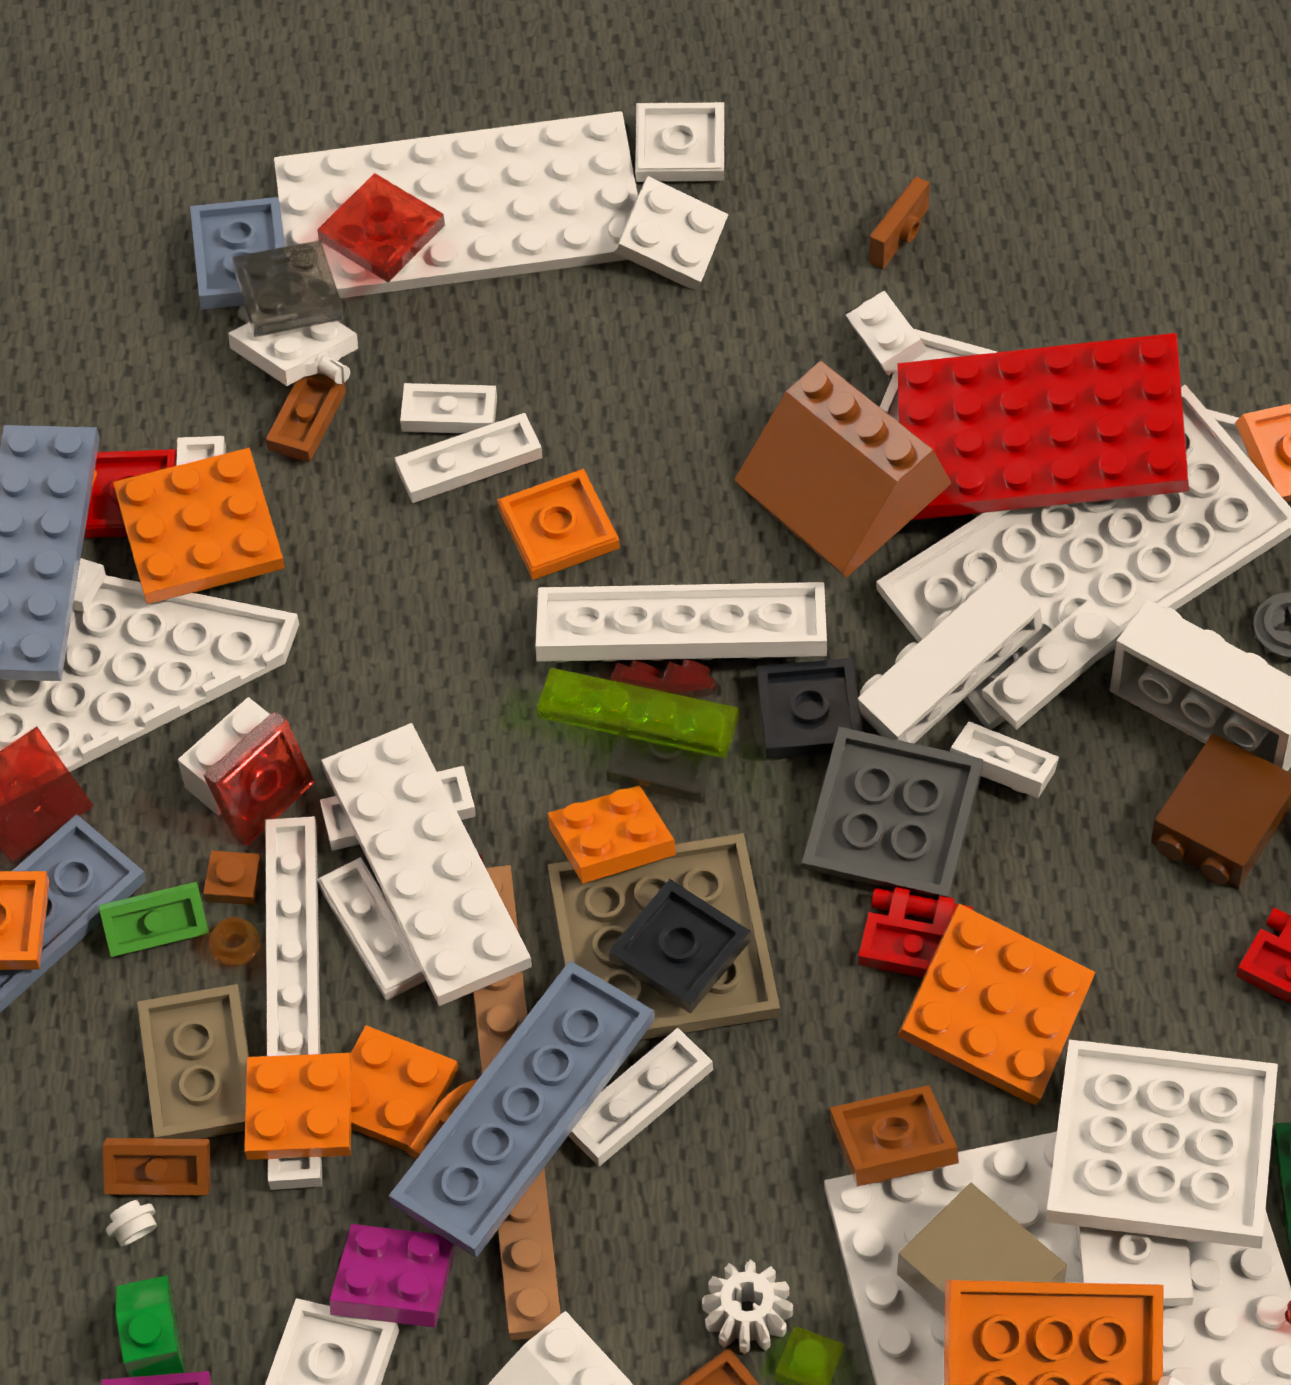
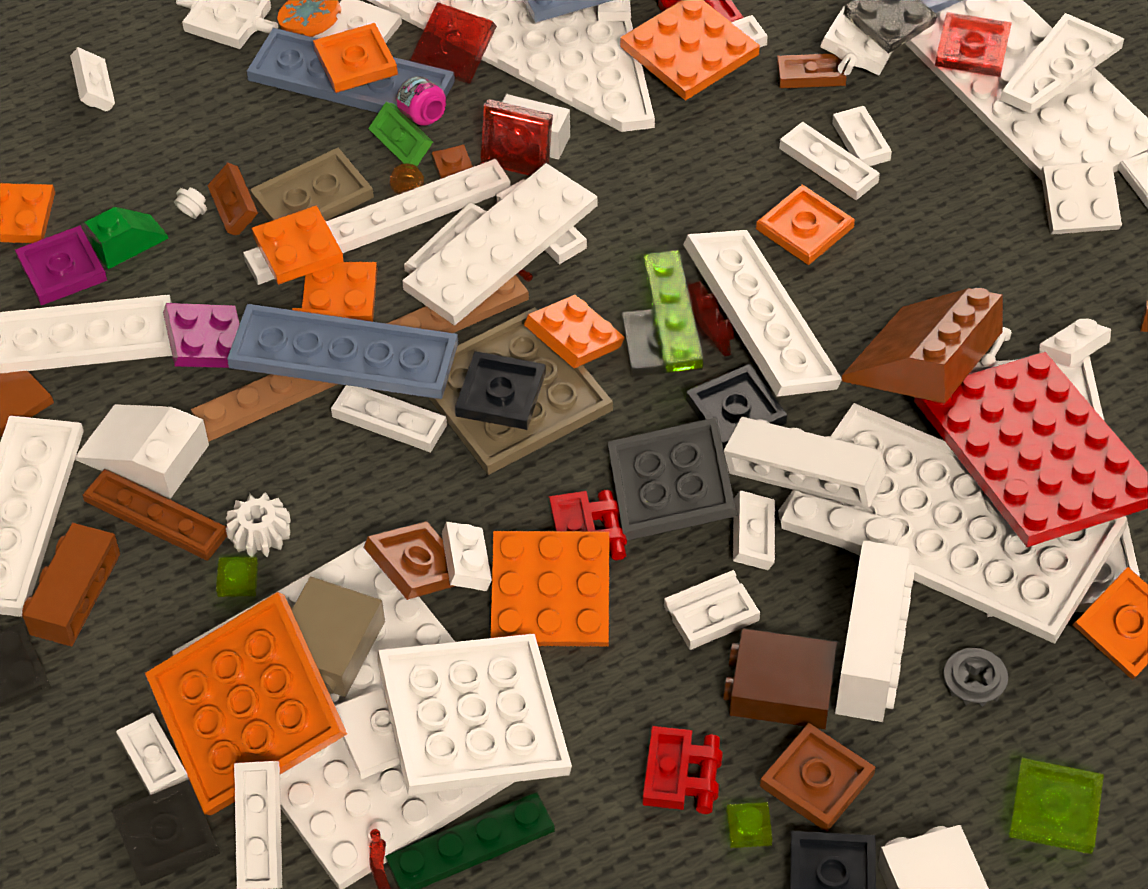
camera: 65 degrees right, 5 degrees down
none -> dark pink head [396,76,446,126]
none -> white plate [442,522,492,591]
none -> white plate [664,570,760,650]
none -> white wing [1000,13,1124,113]

